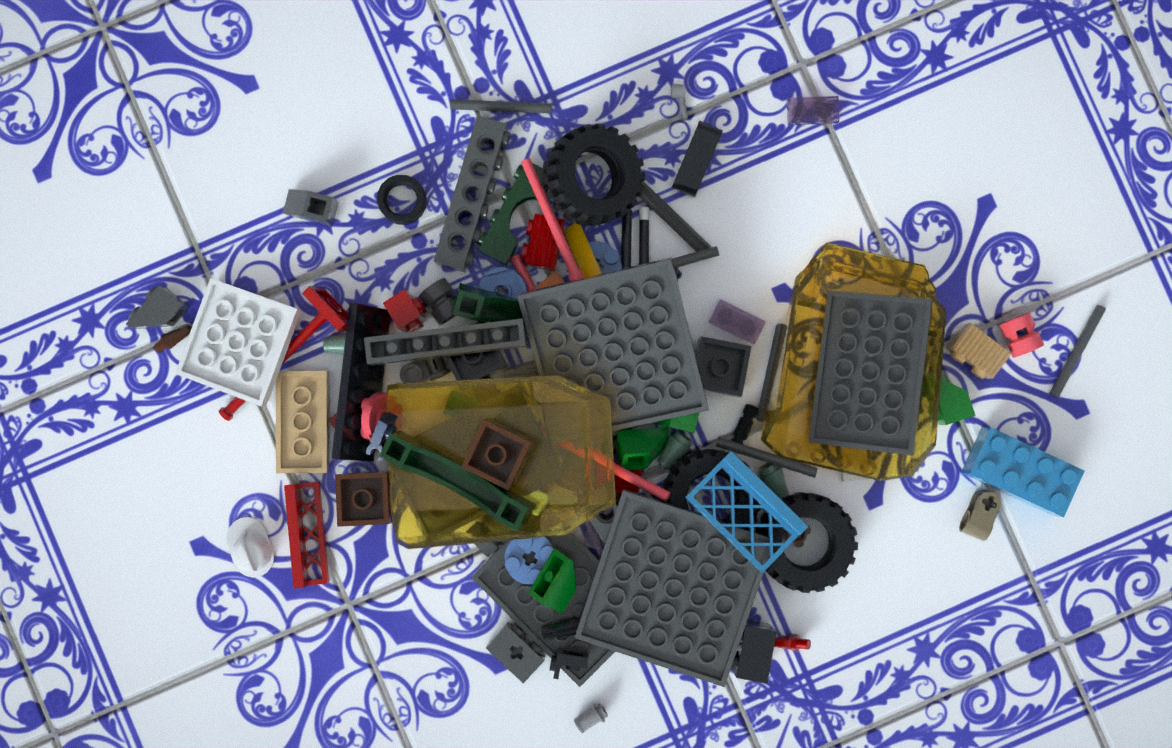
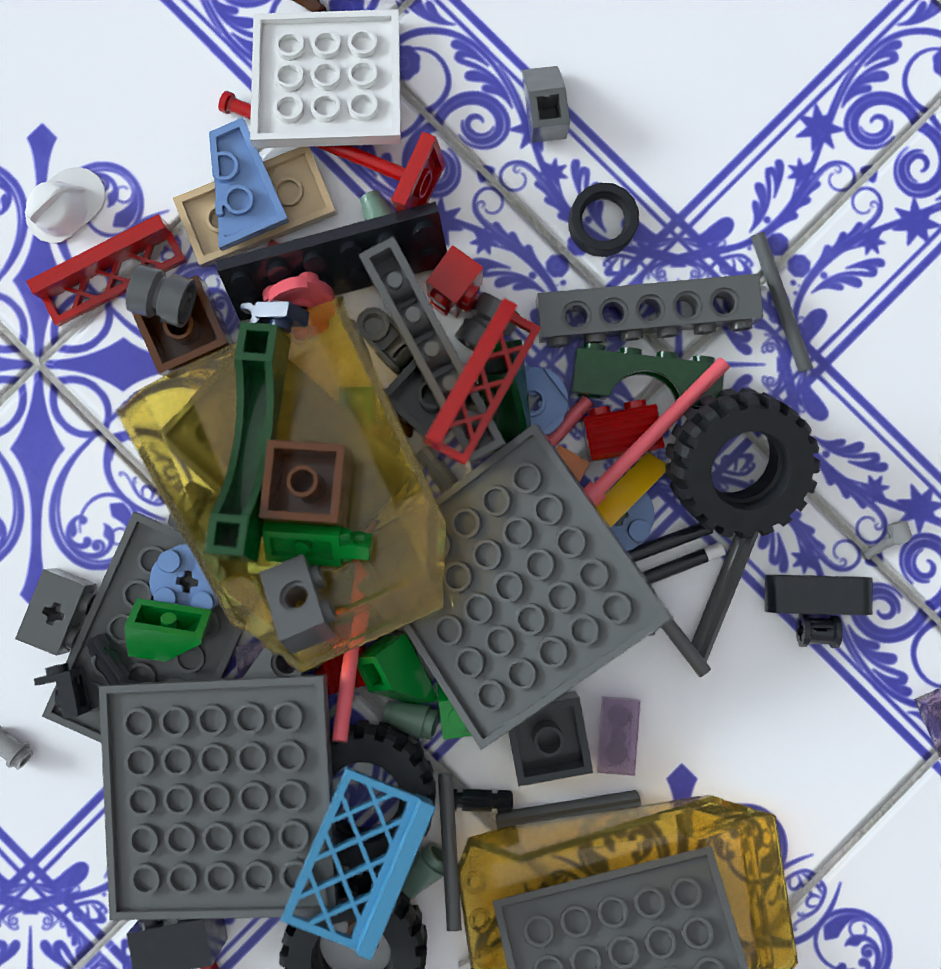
camera: 70 degrees right, 0 degrees up
none -> dark grey wheel [125,263,197,328]
none -> medium blue wing [209,117,289,251]
none -> dark grey brick [259,554,337,655]
none -> green hinge [262,521,374,567]
none -> red fence [423,297,541,466]
none -> black bush [796,614,843,648]

